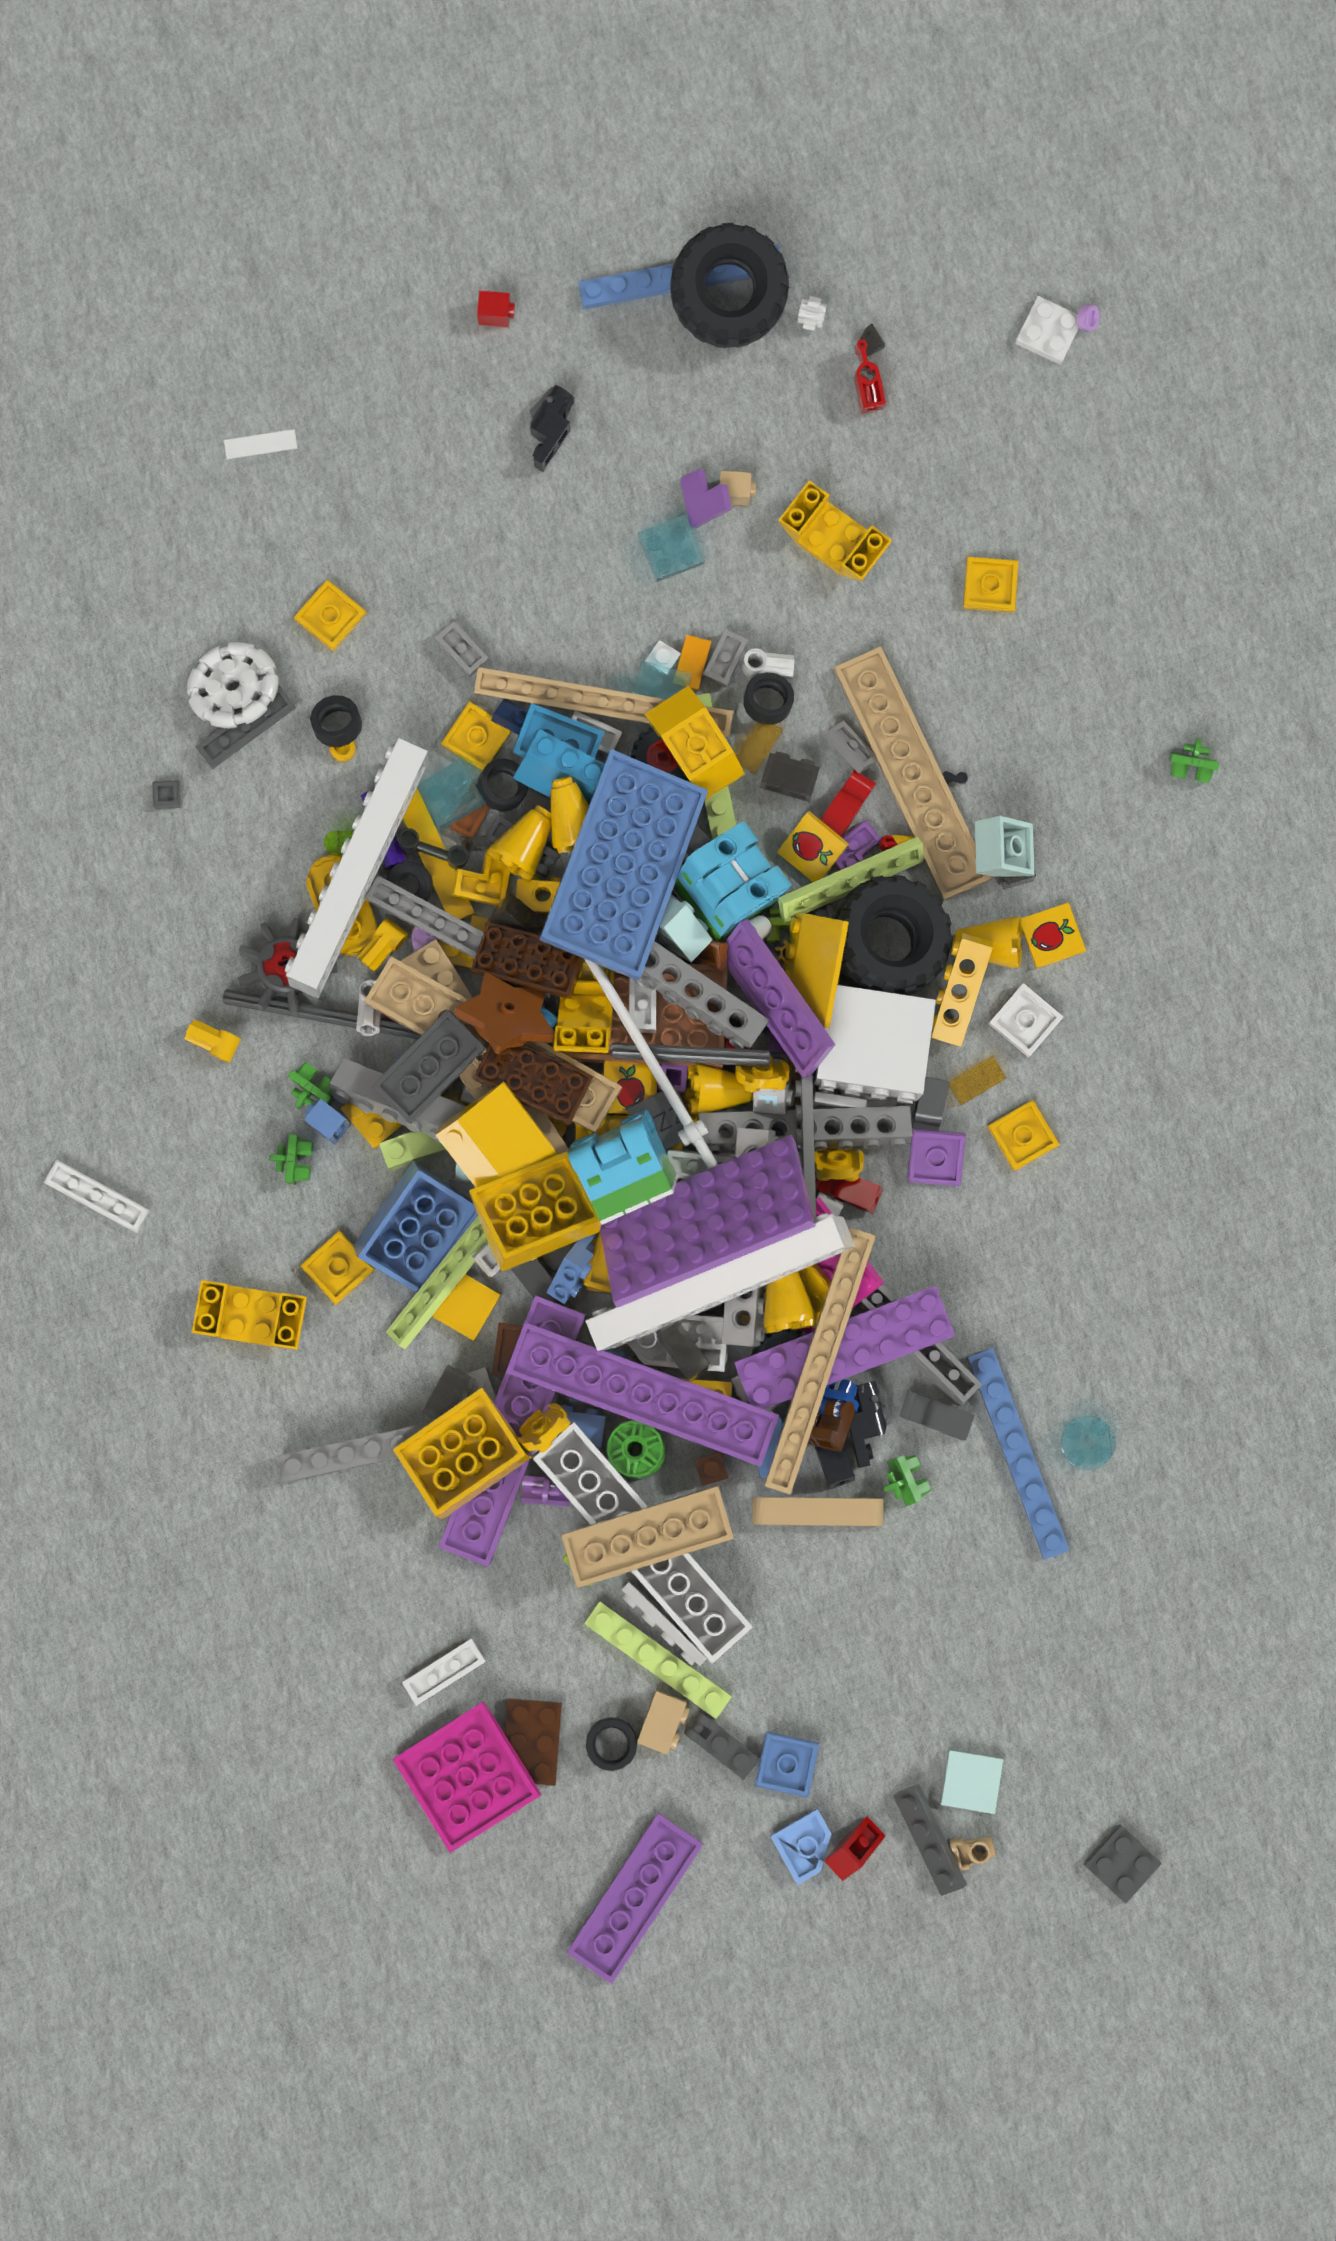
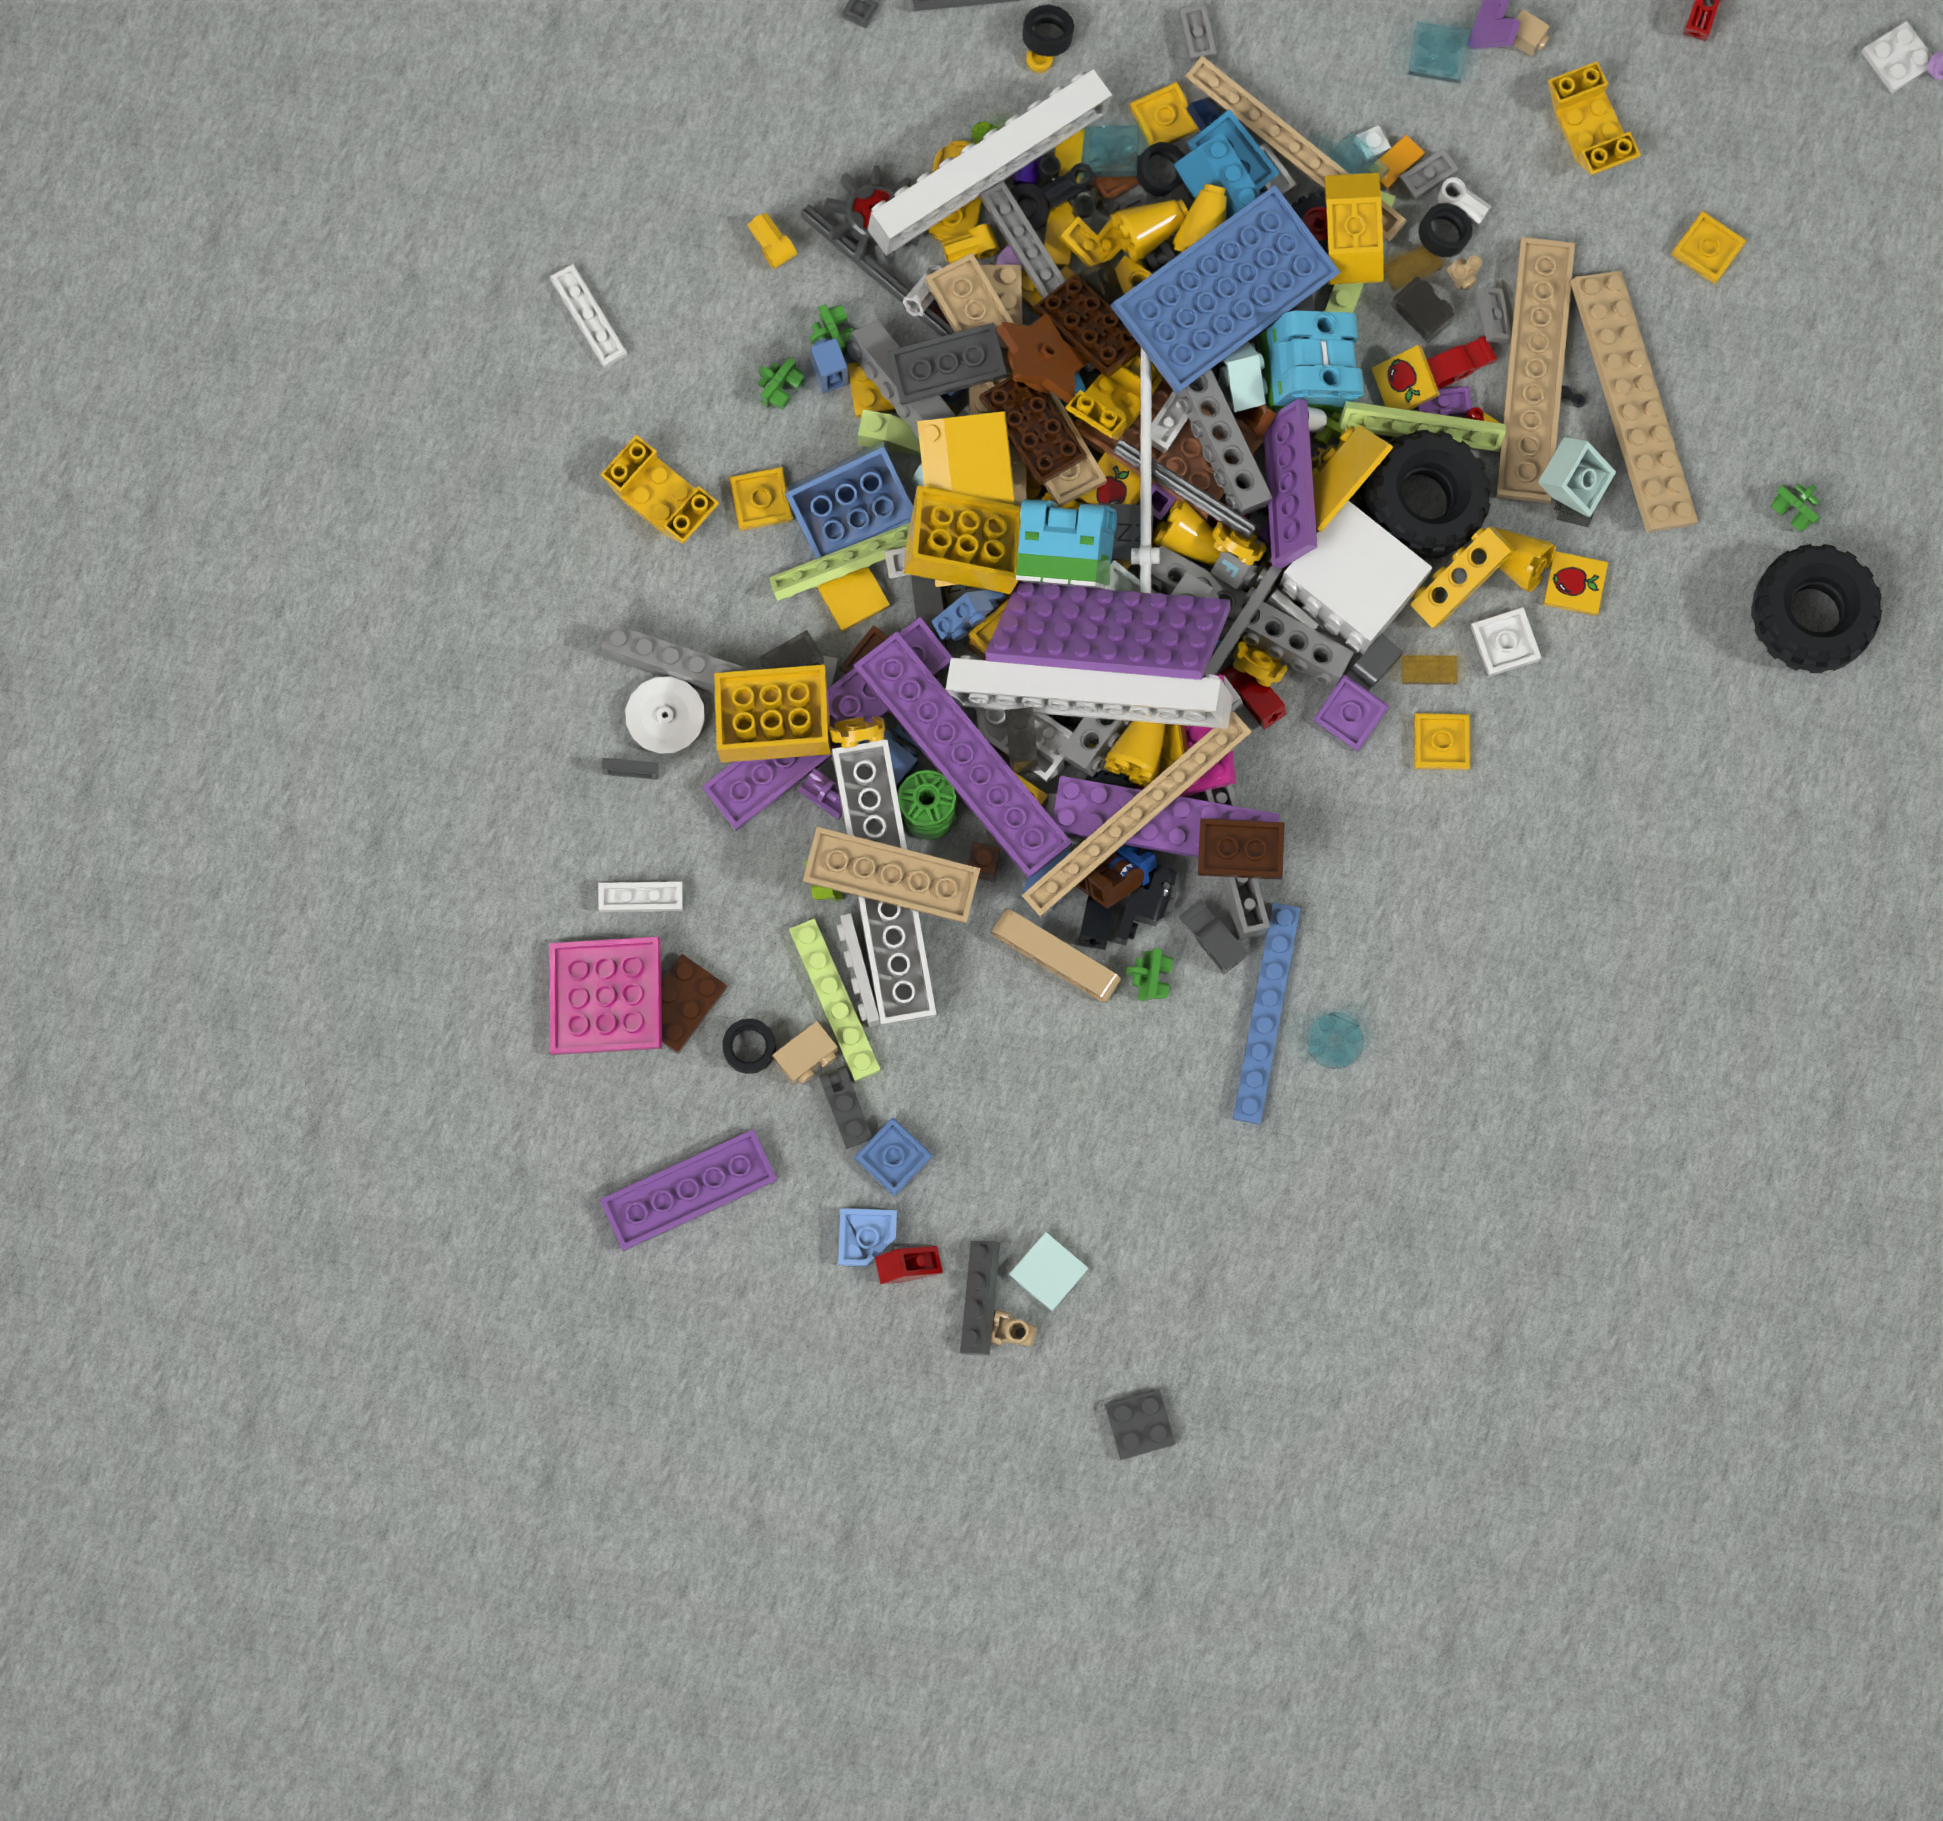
camera: 30 degrees right, 5 degrees down
none -> dark grey tile [602,758,659,780]
none -> white piece [625,676,705,754]
none -> black piece [1042,163,1097,209]
none -> reddish brown plate [1198,818,1285,880]
none -> tan plate [1446,255,1482,290]
none -> tan plate [1570,271,1698,533]
none -> black tyre [1751,544,1882,673]

